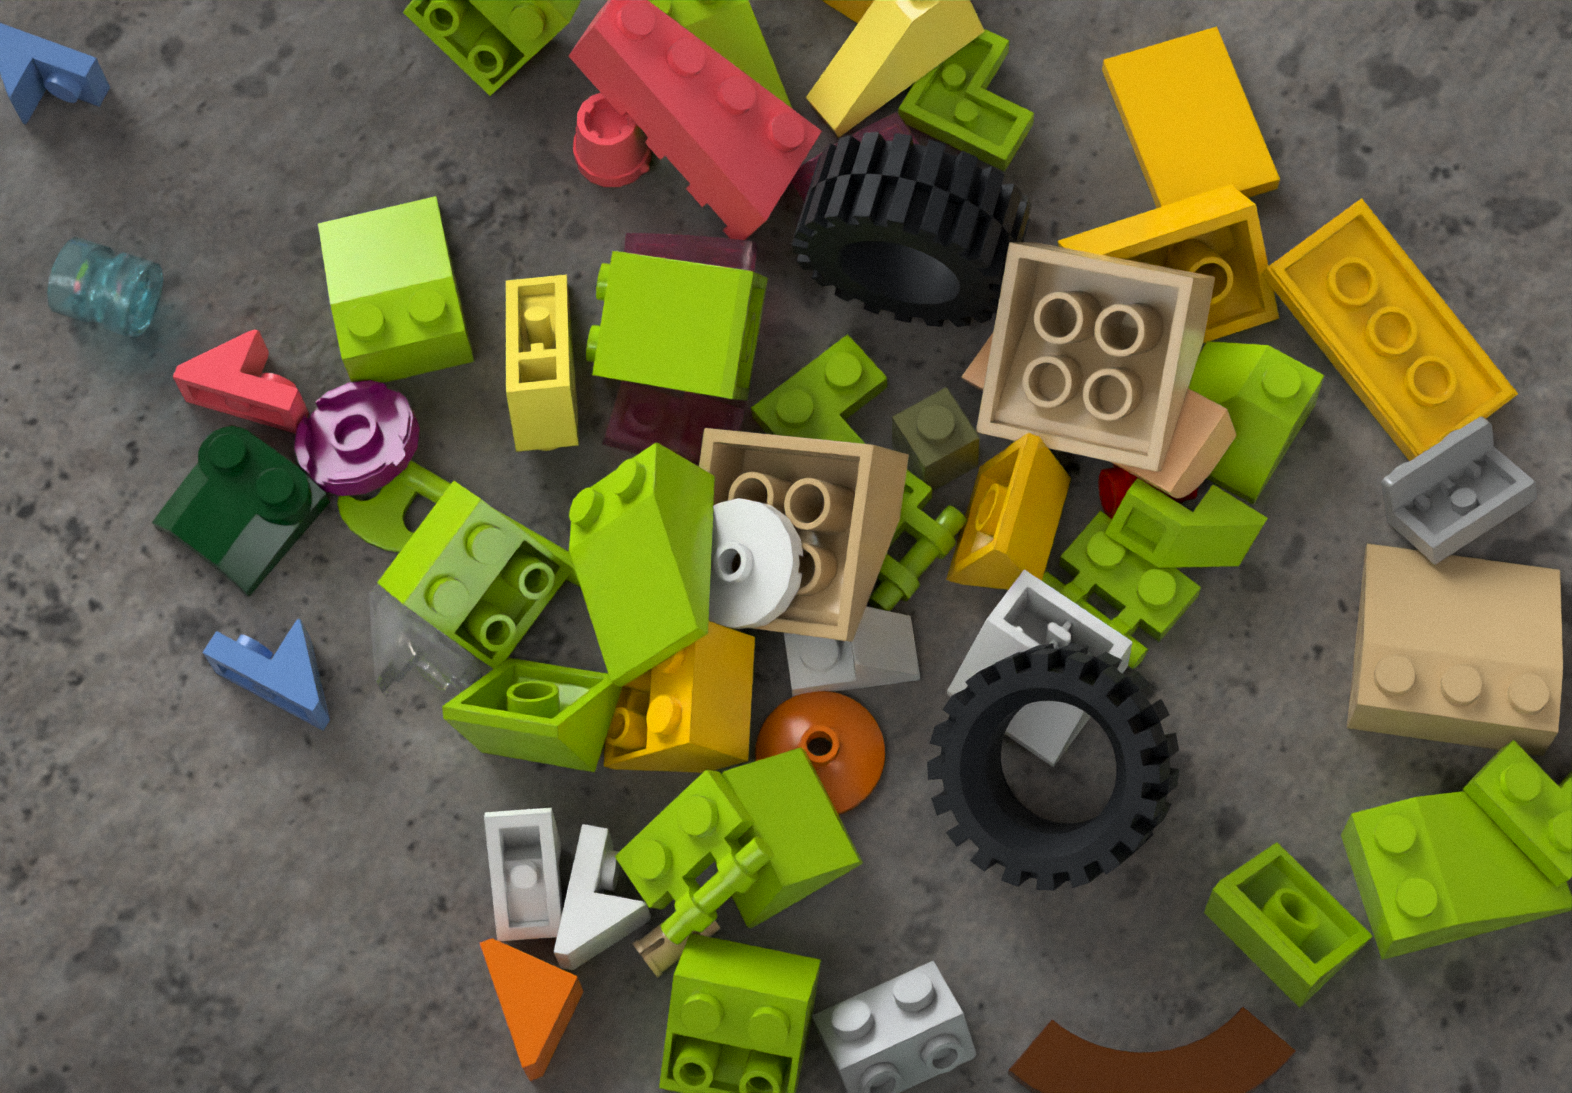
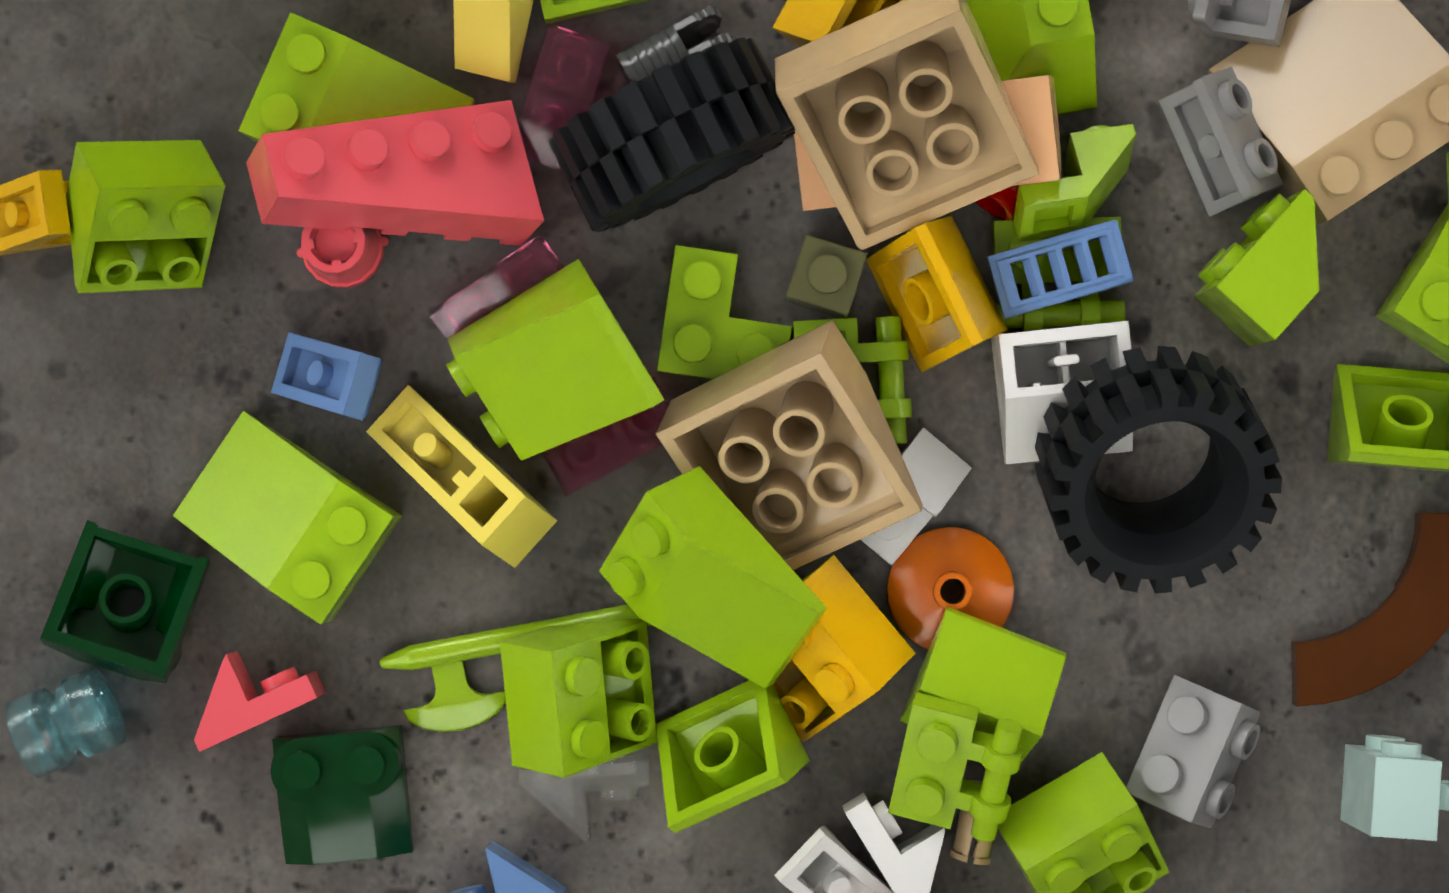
camera: 45 degrees left, 20 degrees up
magenta tile [294,380,420,496] -> none
white plate [709,498,803,629] -> none
none -> dark green slope [40,520,210,683]
none -> medium blue slope [271,332,382,421]
none -> medium blue slope [986,219,1133,319]
none -> light grey bracket [1159,67,1283,217]
none -> lime slope [1193,189,1320,347]

